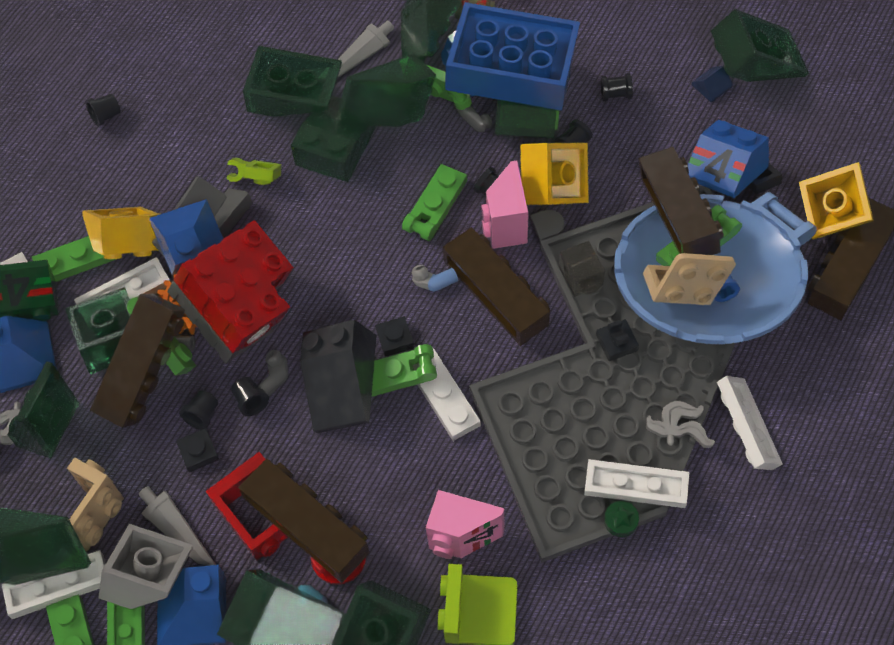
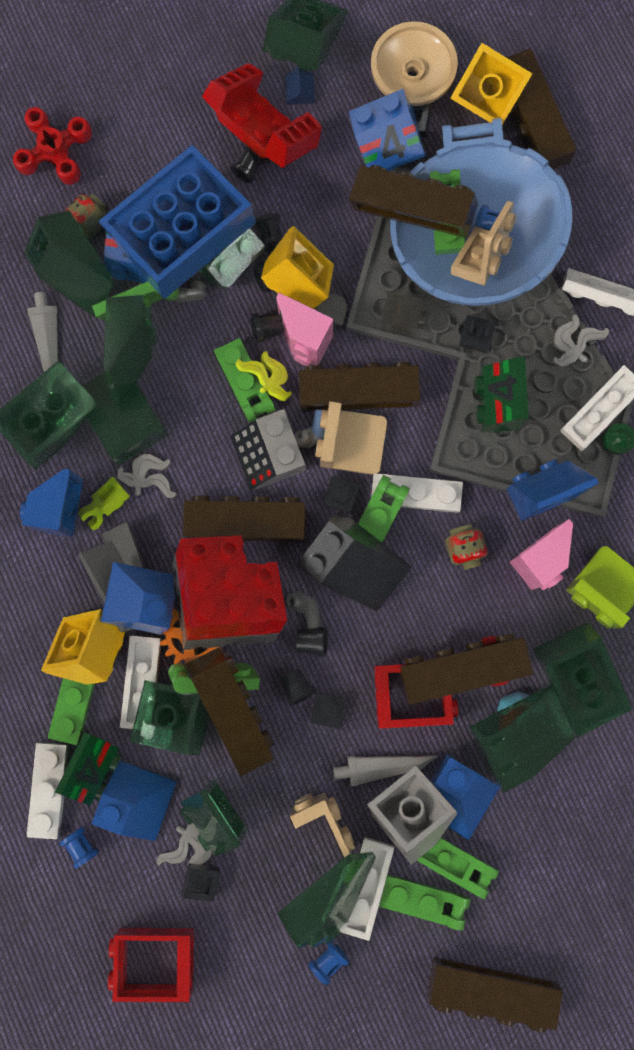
camera: 55 degrees left, 20 degrees up
none -> blue slope [20,469,84,537]
none -> light grey piece [117,454,177,499]
none -> dark brown brick [183,495,306,542]
none -> red plate [202,63,322,168]
none -> light grey slope [230,409,306,491]
none -> neon yellow piece [235,351,292,401]
none -> tan bracket [315,402,387,475]
none -> tan dish [371,22,458,106]
none -> olive head [445,524,488,570]
none -> dark green slope [474,357,529,432]
none -> blue slope [507,459,599,521]

